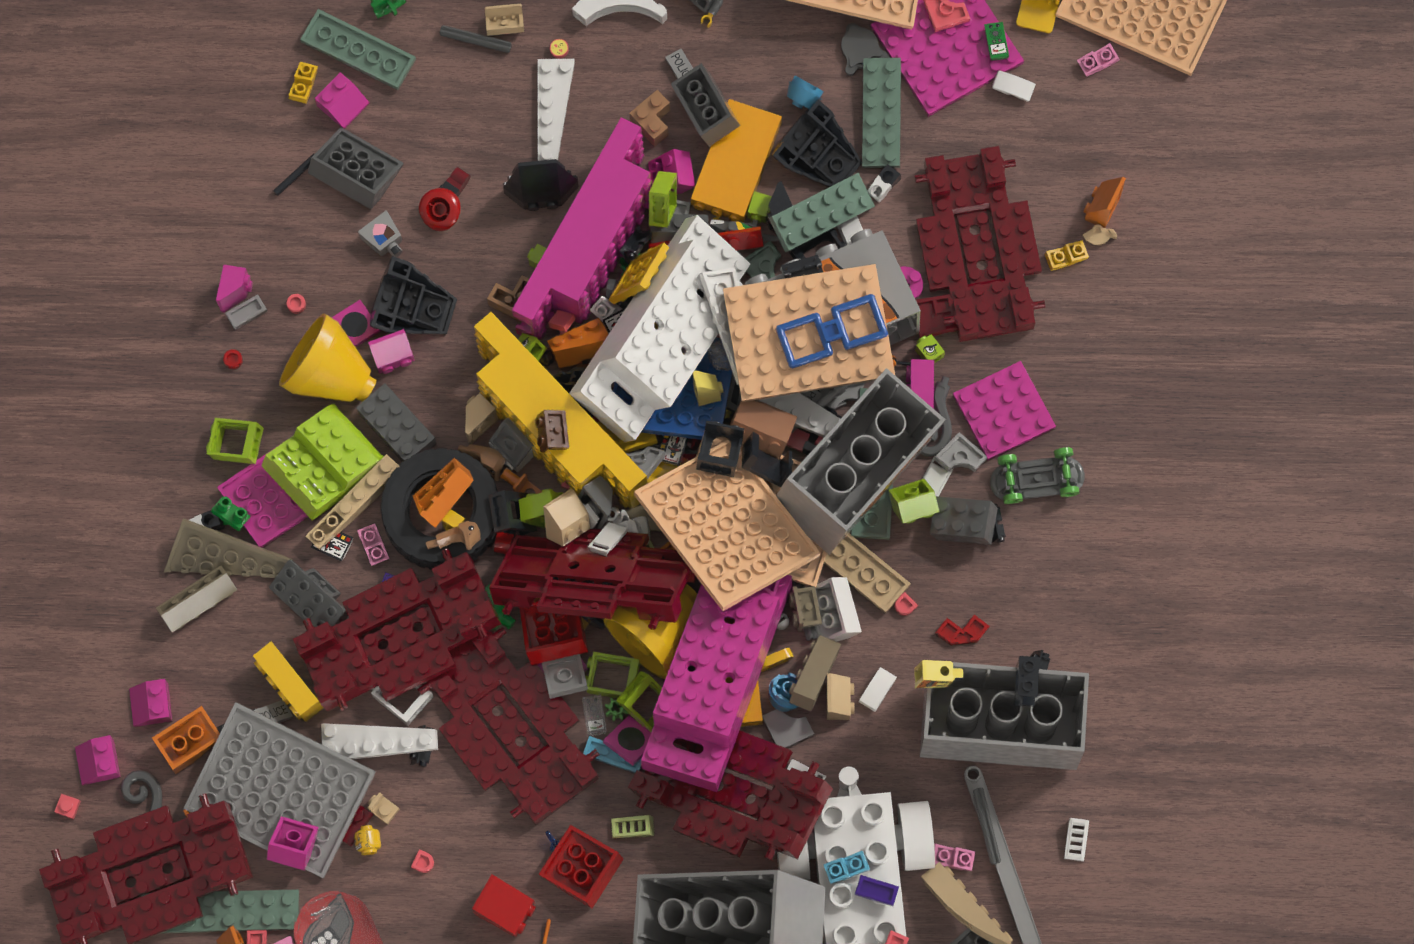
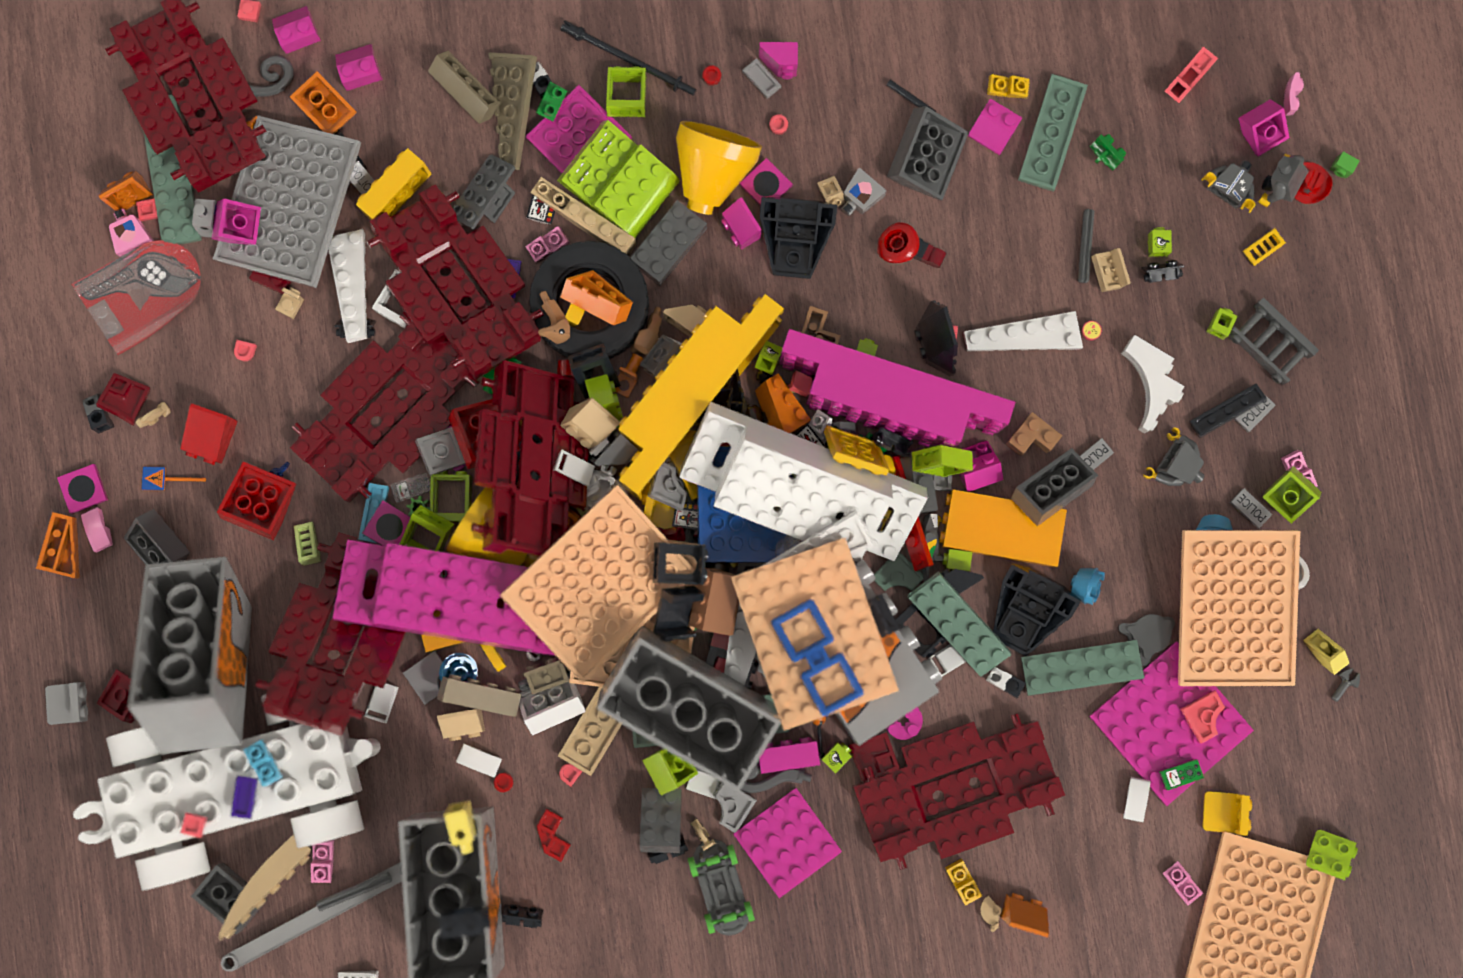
camera: 75 degrees right, 10 degrees up
yellow head [354,825,381,855] -> none
reddish brown bracket [535,410,569,453] -> none
light yellow slope [692,371,724,406] -> none
none -> light grey torso [192,199,218,238]
none -> red tile [494,772,514,792]
none -> black bar [560,20,697,96]
none -> tan piece [691,819,715,850]
none -> tan bracket [817,176,845,207]

